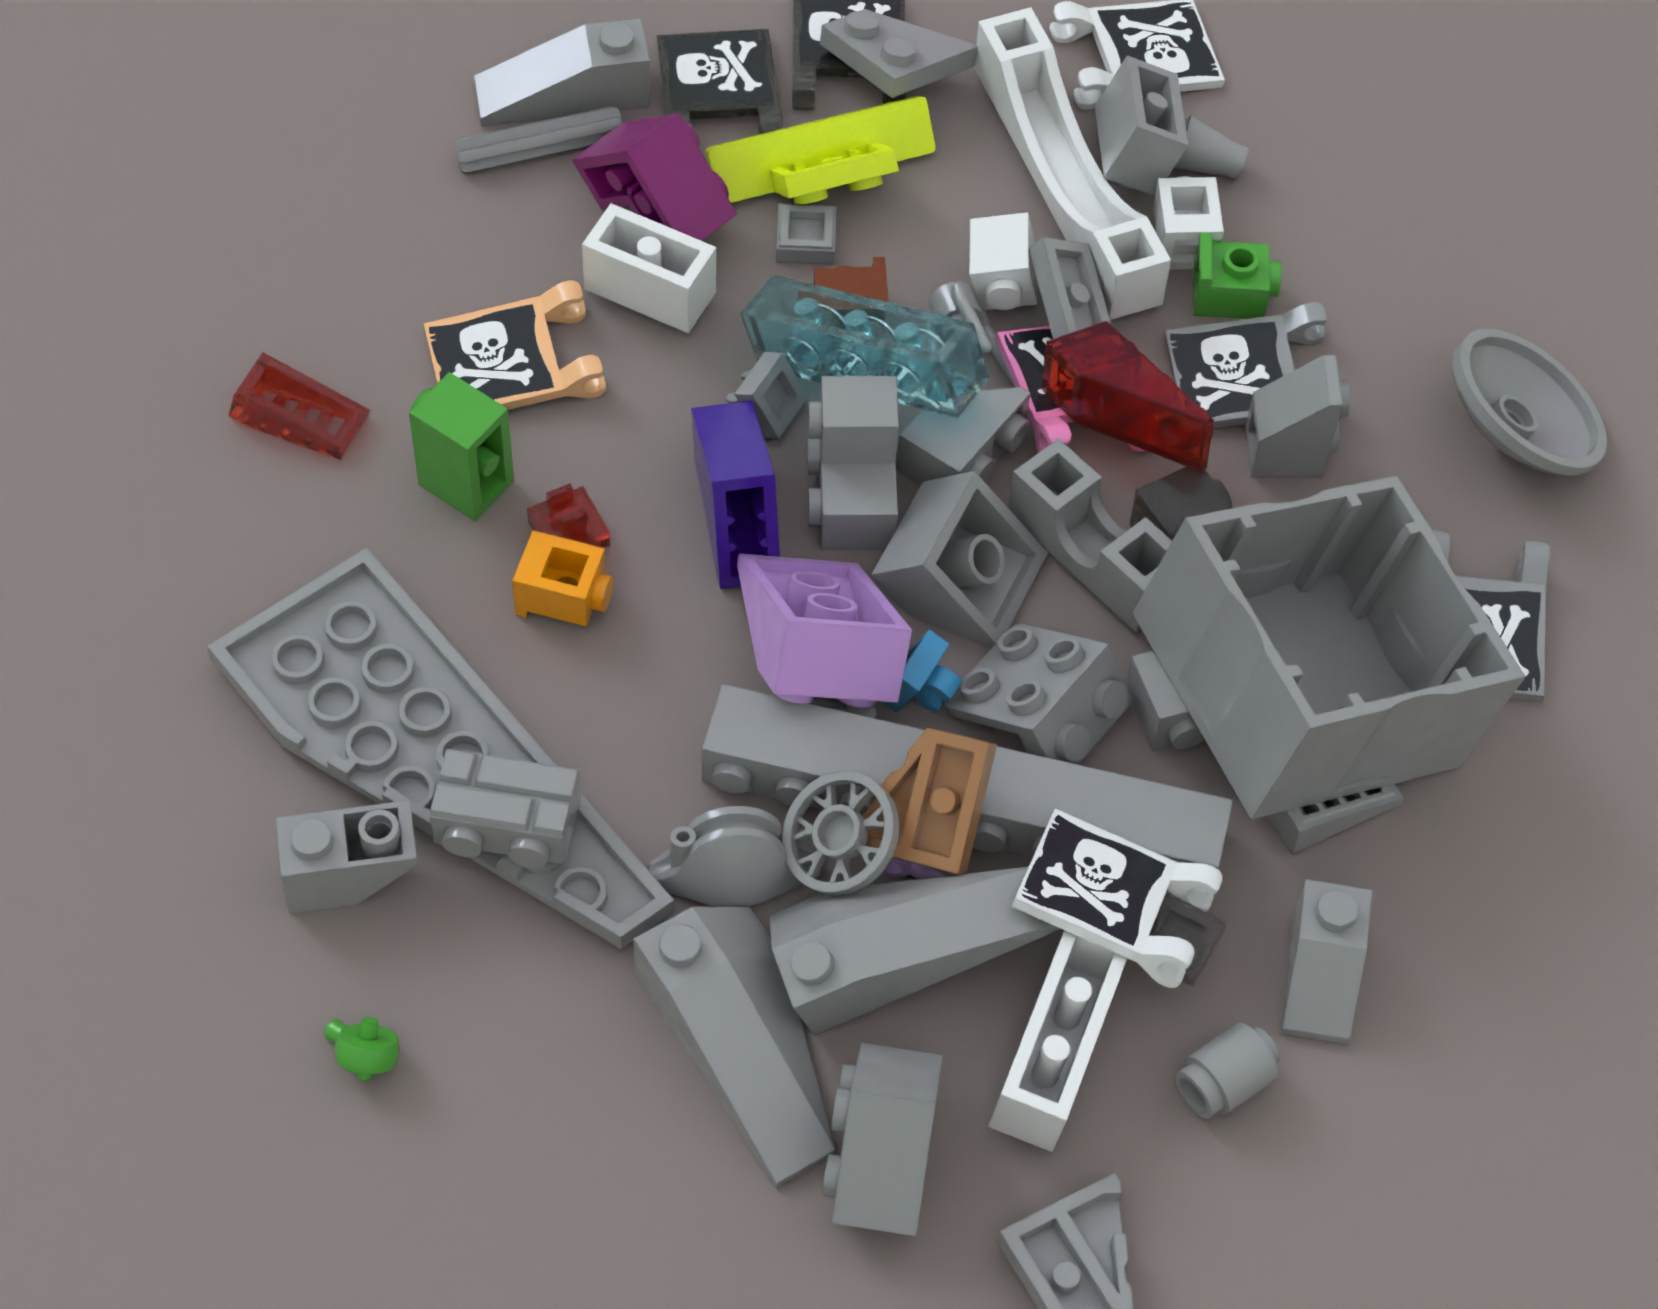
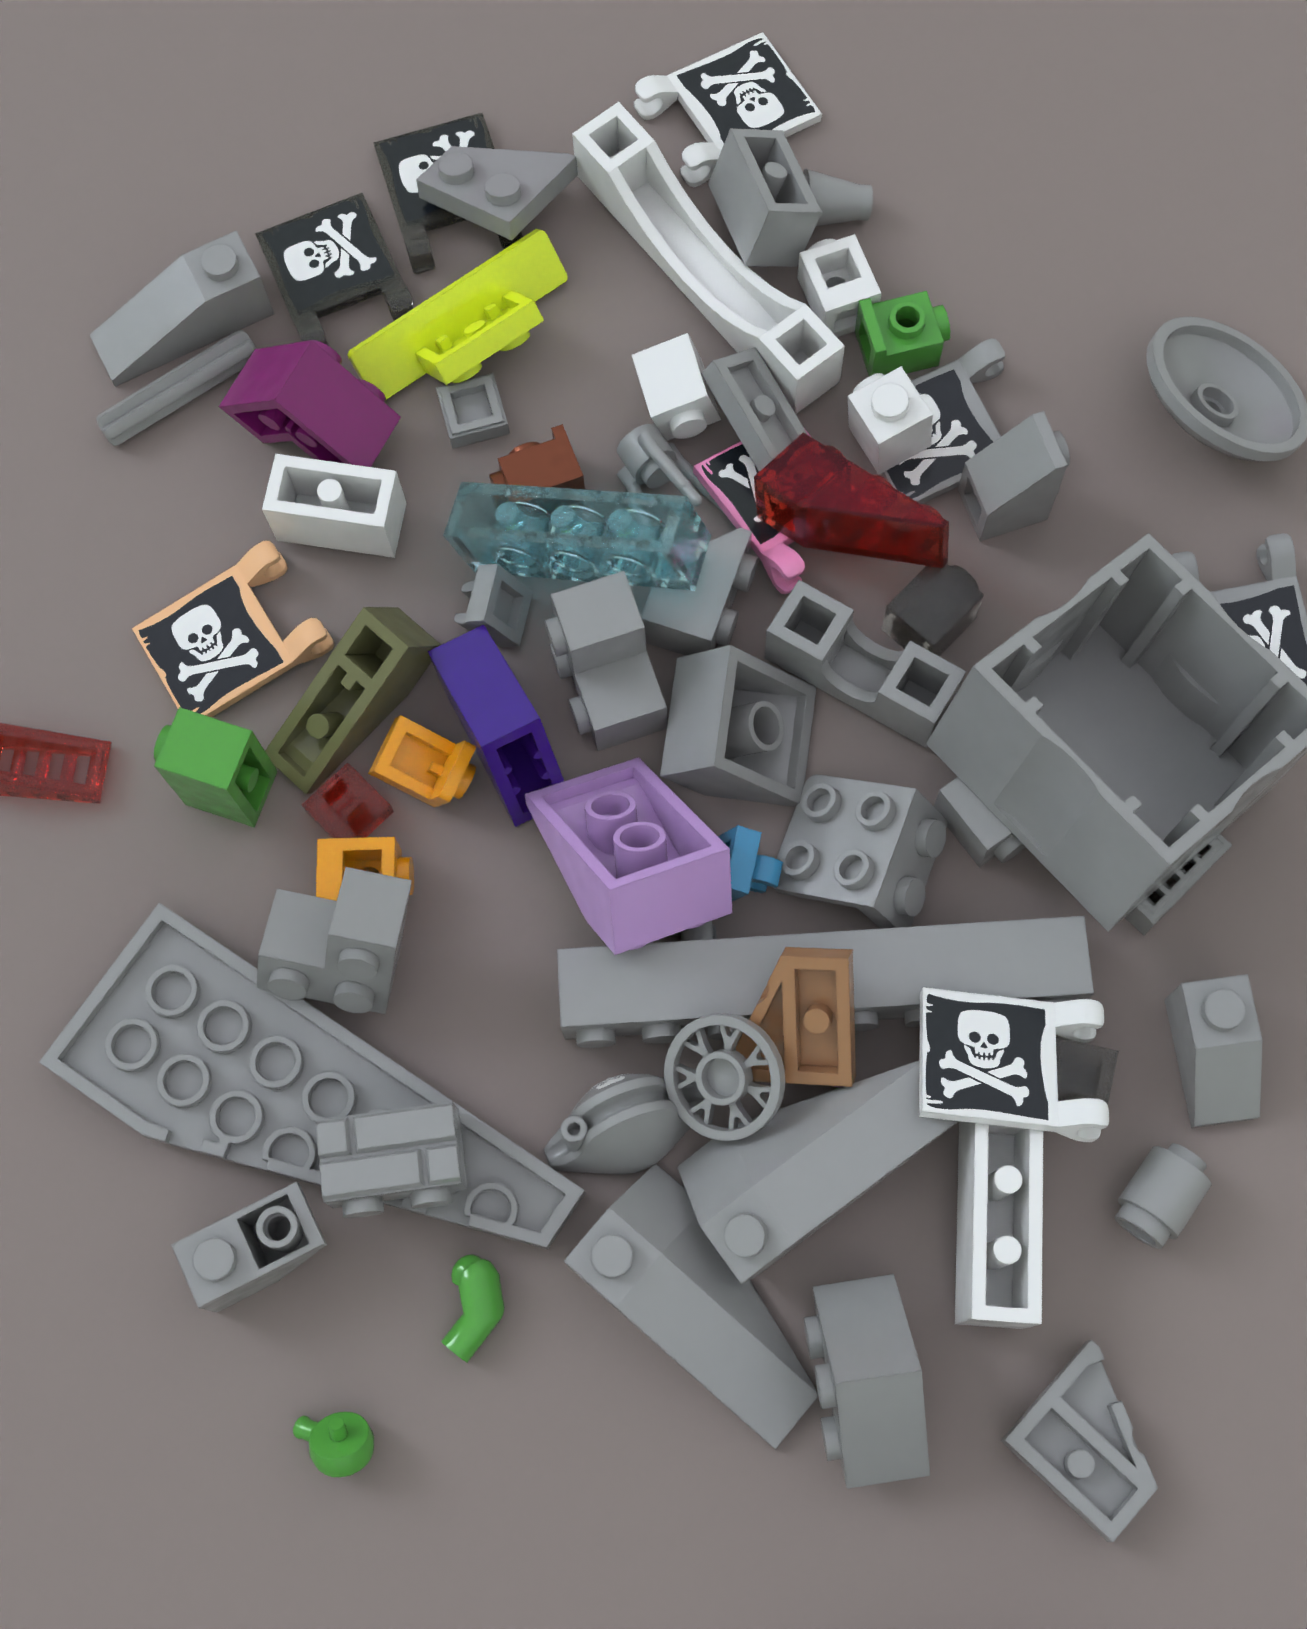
camera: 10 degrees left, 15 degrees up
none -> light grey brick [257,867,412,1014]
none -> olive slope [265,607,441,794]
none -> light orange bracket [368,715,476,808]
none -> bright green arm [441,1254,505,1363]
none -> white brick [848,366,933,475]

